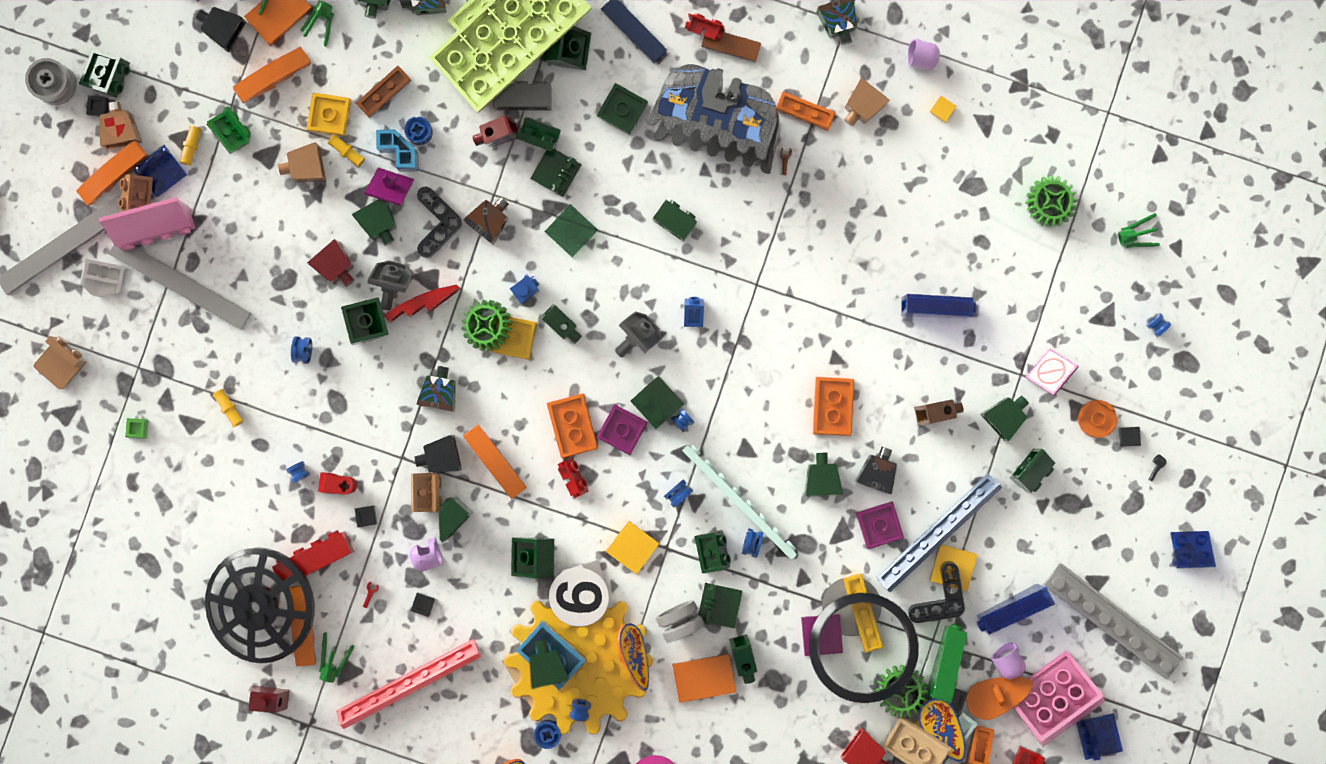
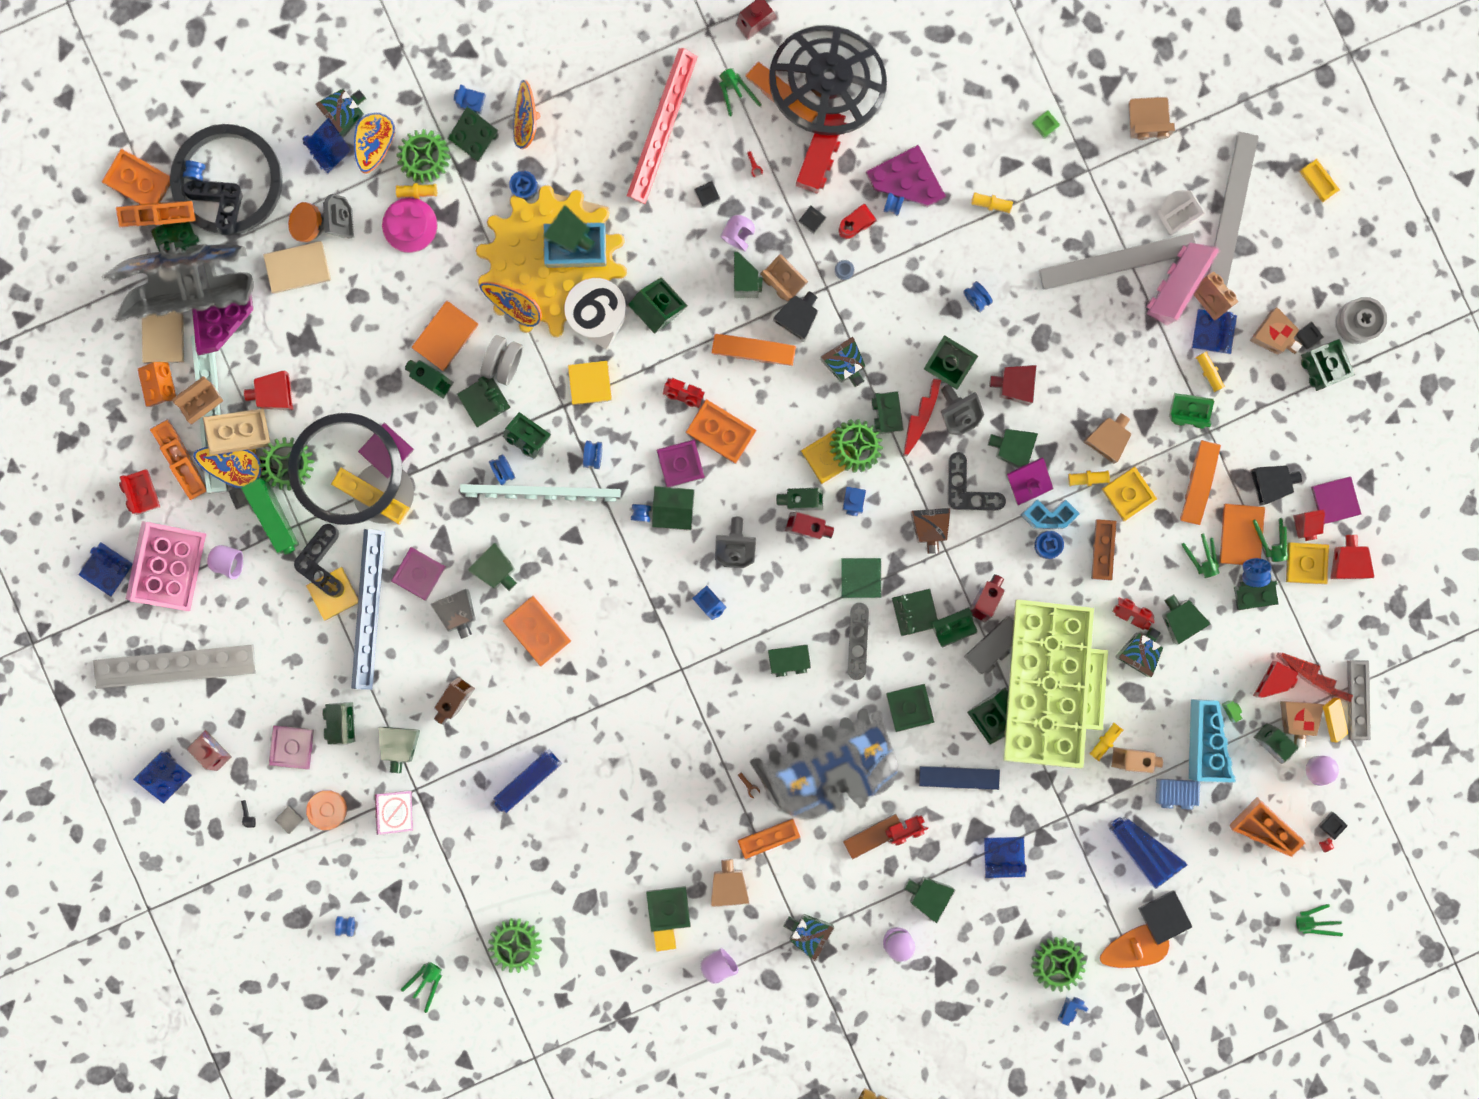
camera: 140 degrees right, 0 degrees up
orange slope [76,140,148,206] -> none
blue wheel [569,699,591,721] -> none
orange shield [966,677,1033,720] -> none
clear blue slope [976,583,1055,635] -> none
none -> torso [187,730,232,771]
none -> tile [269,725,314,770]
none -> dark green plate [646,886,691,932]
none -> dark red torso [785,512,834,540]
none -> sand blue plate [835,260,854,280]
none -> dark grey beam [848,603,869,680]
none -> magenta plate [866,145,946,207]
none -> dark green bracket [871,391,904,434]
none -> red hinge [1112,597,1155,630]

